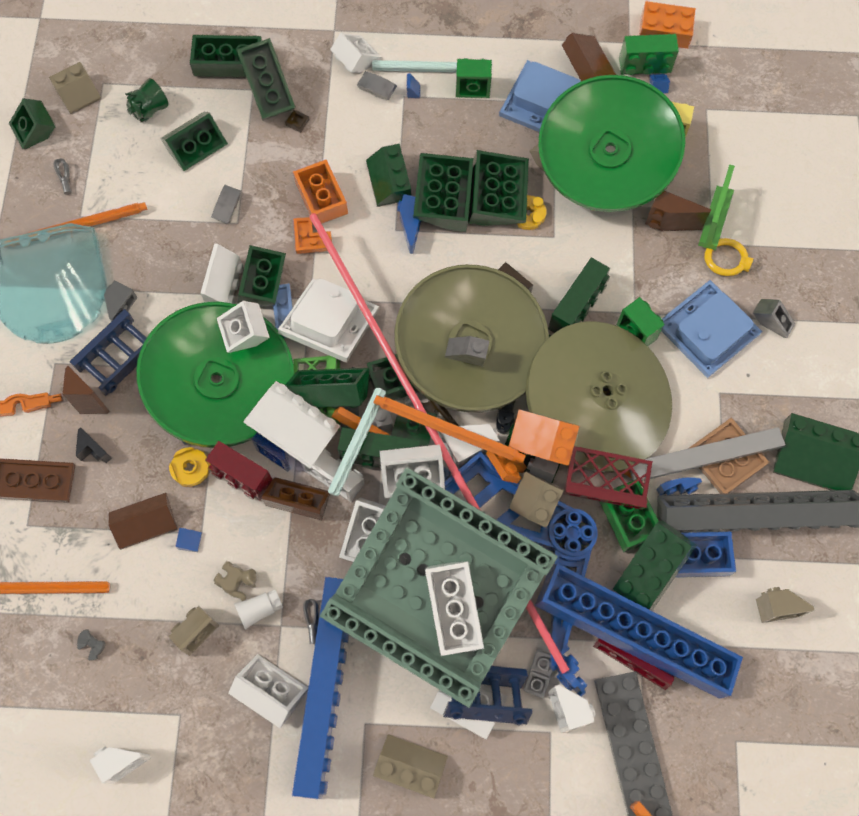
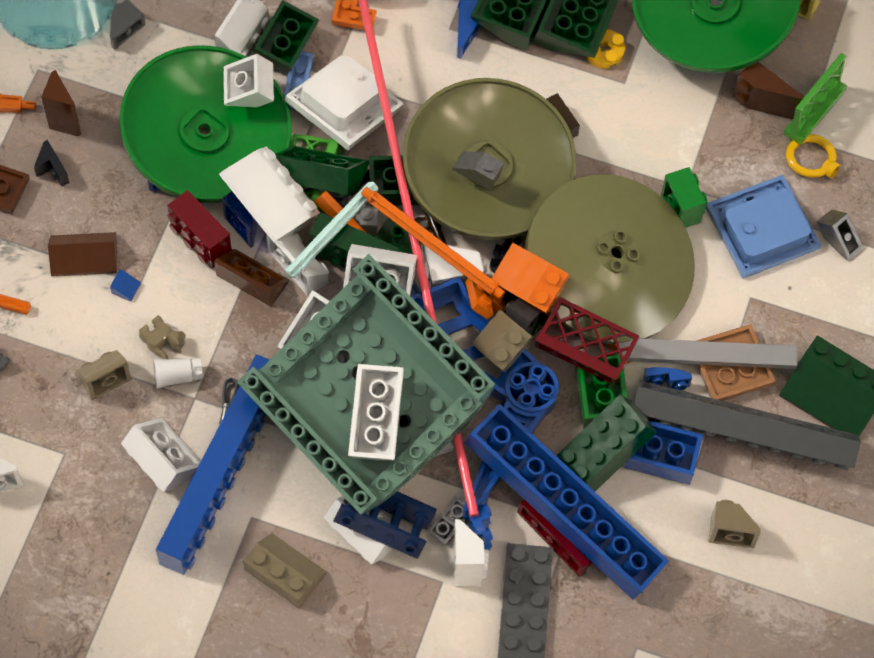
camera: 15 degrees right, 5 degrees down
dark blue fence [69,309,147,396] -> none
yellow plate [169,447,209,487] -> none
dark green brick [548,257,610,333] -> none

